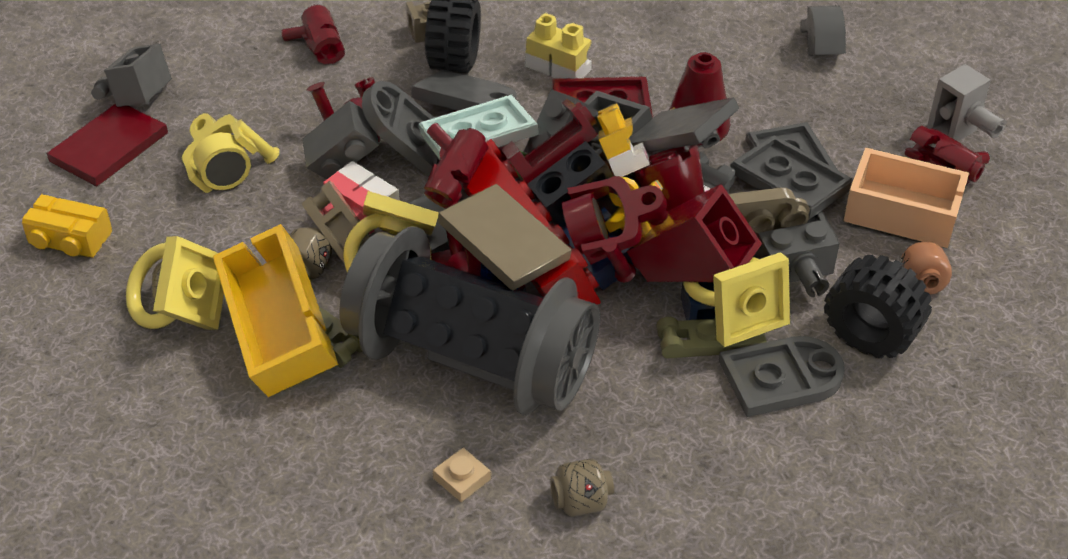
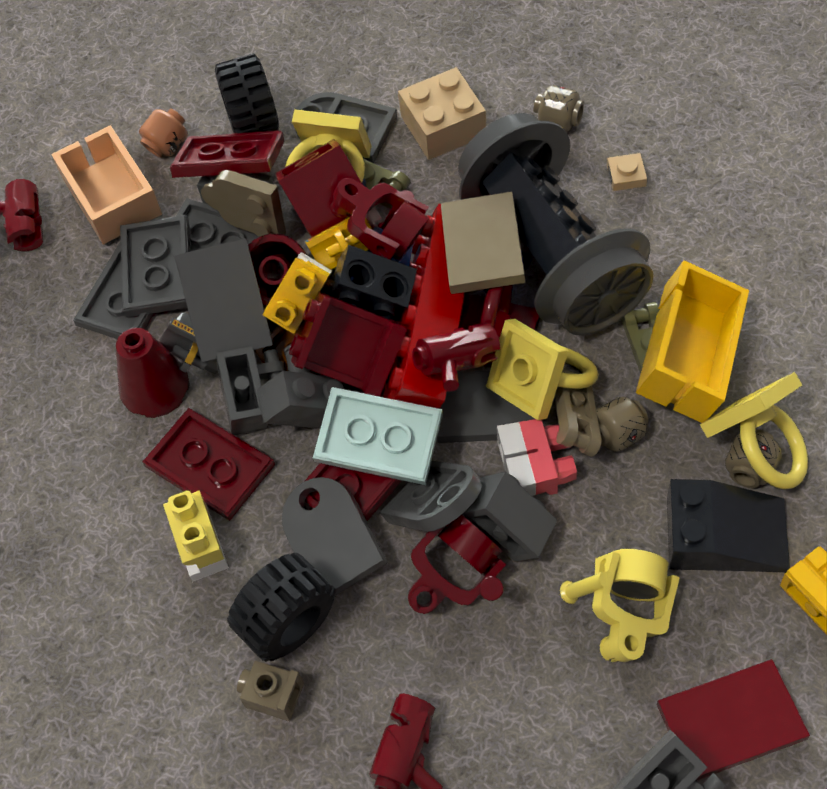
camera: 135 degrees left, 15 degrees up
none -> dark red tile [170,131,285,178]
none -> tan brick [398,67,486,160]
none -> black slope [667,479,790,573]

